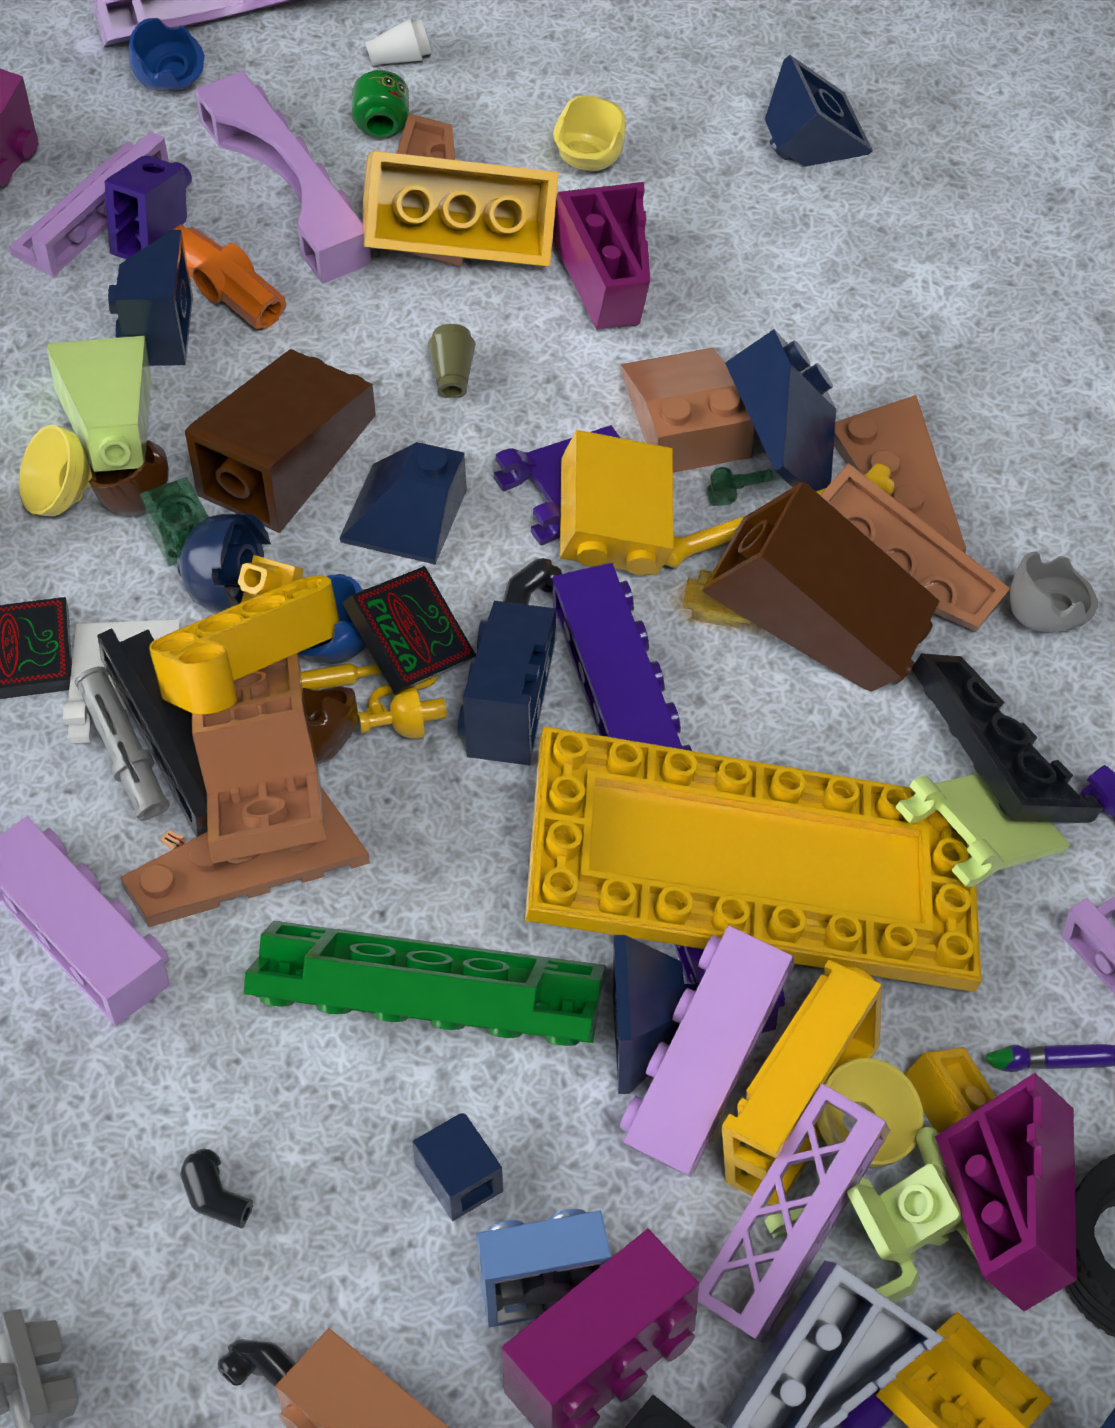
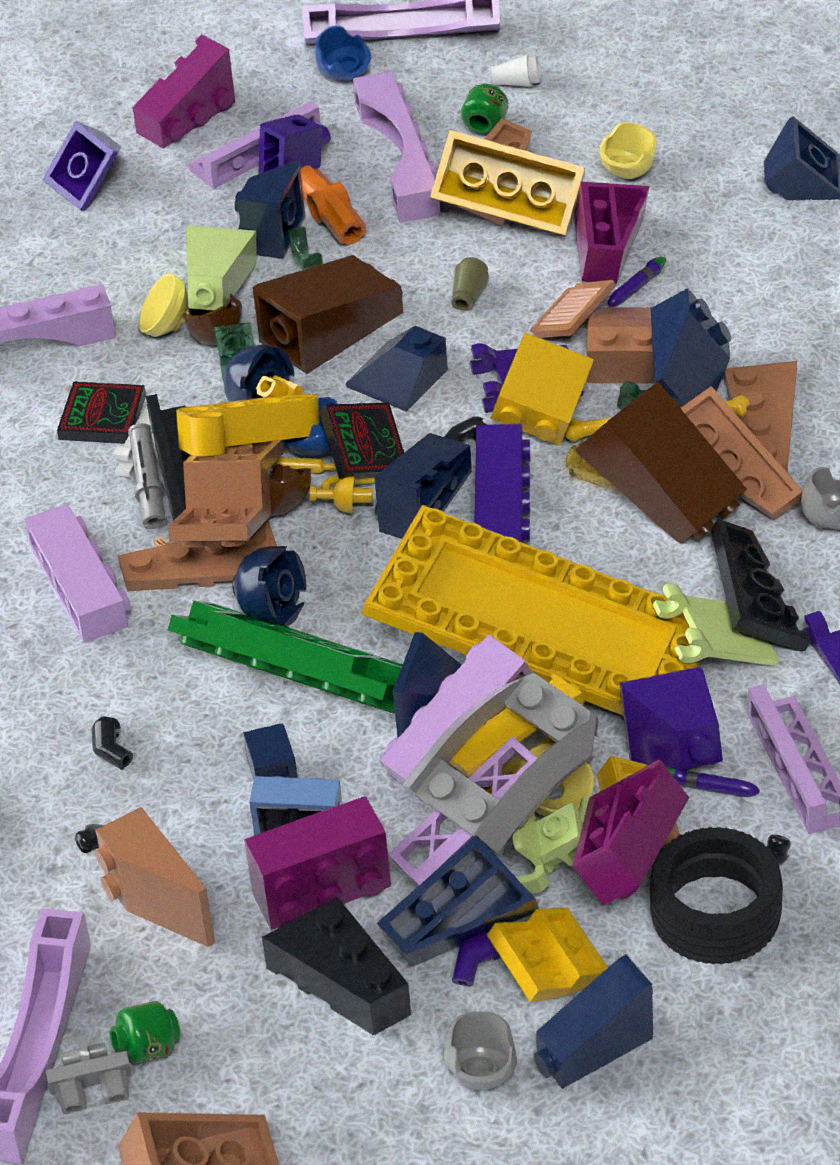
camera: 20 degrees right, 10 degrees down
none -> dark blue cylinder [232,546,307,625]
none -> clear green arm [288,226,324,270]
none -> light grey wedge [402,672,599,856]
none -> nougat window [530,280,616,338]
none -> dark purple piece [608,257,667,307]
none -> dark purple slope [620,666,723,770]

